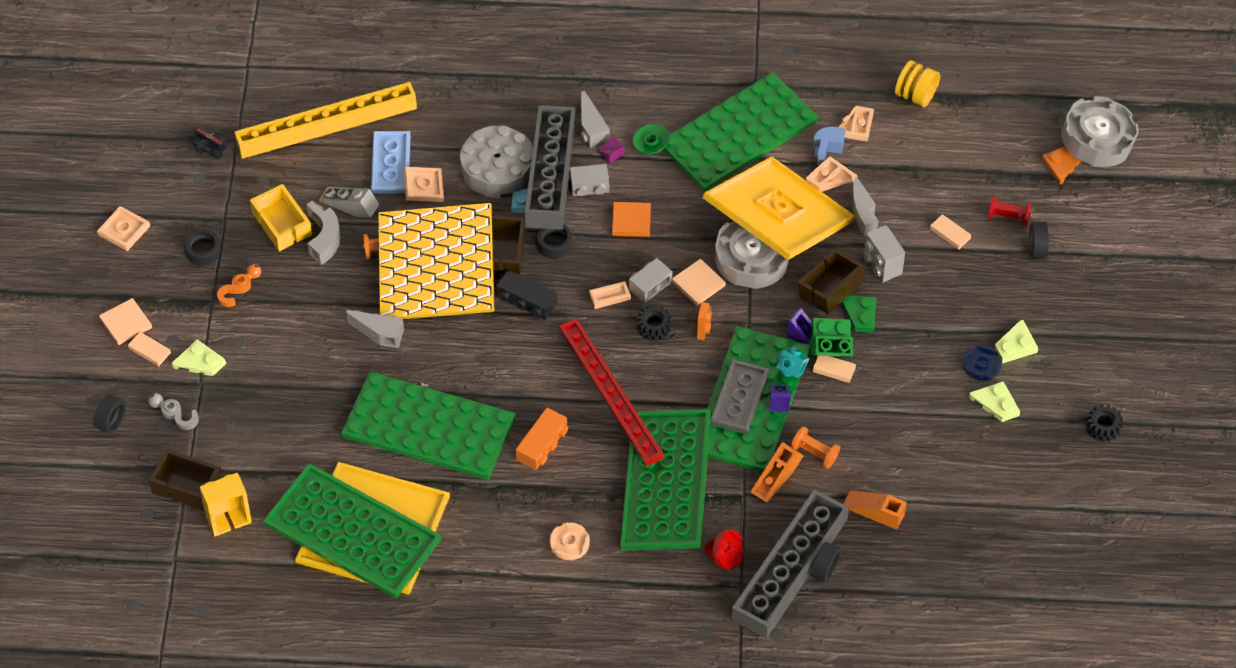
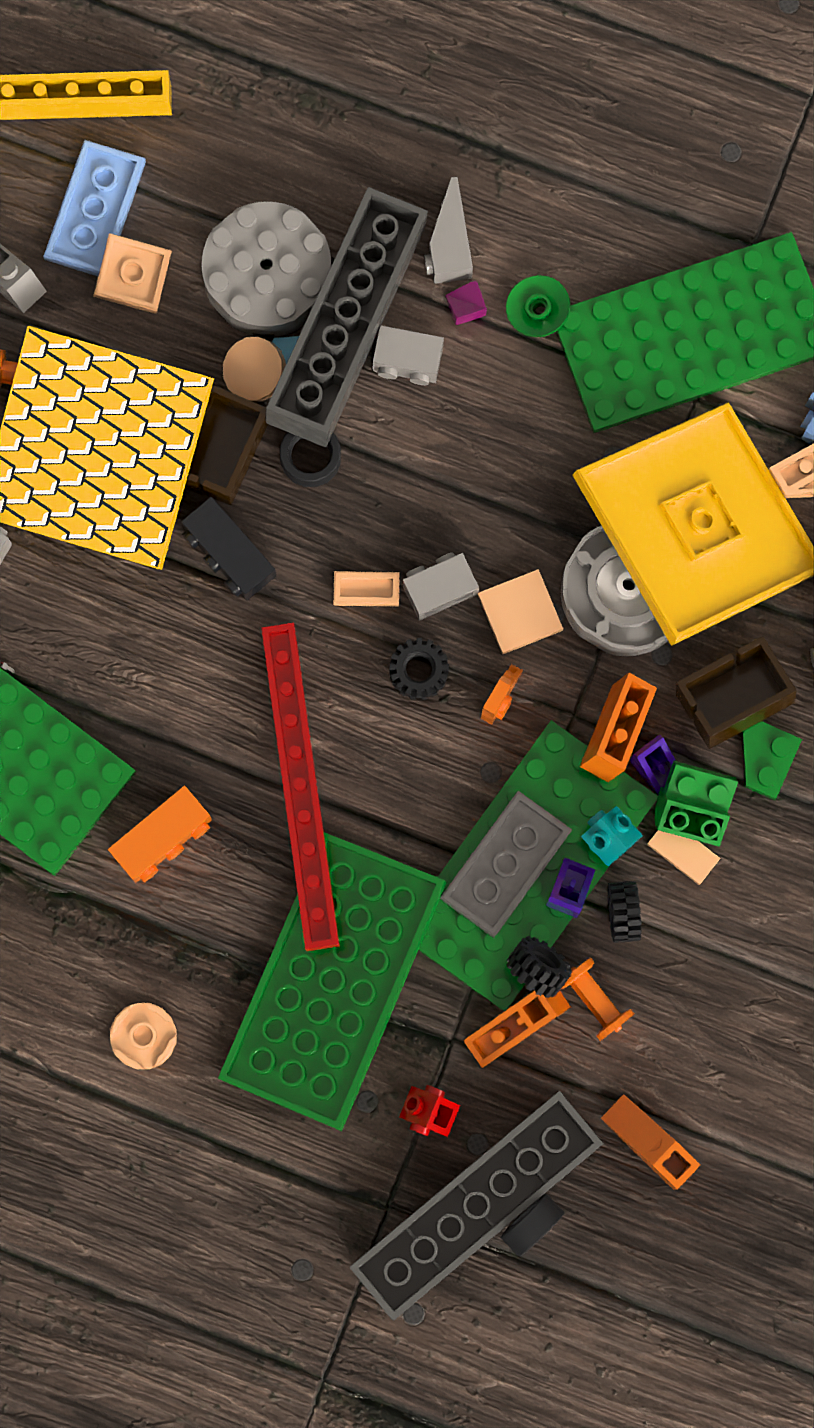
camera: 15 degrees right, 25 degrees up
orange tile [612,202,651,237] -> none
red tile [704,530,744,570] -> none
none -> light nougat tile [223,337,286,402]
none -> red brick [399,1085,460,1137]
none -> black tyre [506,936,572,998]
none -> orange brick [580,672,657,782]
none -> black tyre [608,881,642,943]

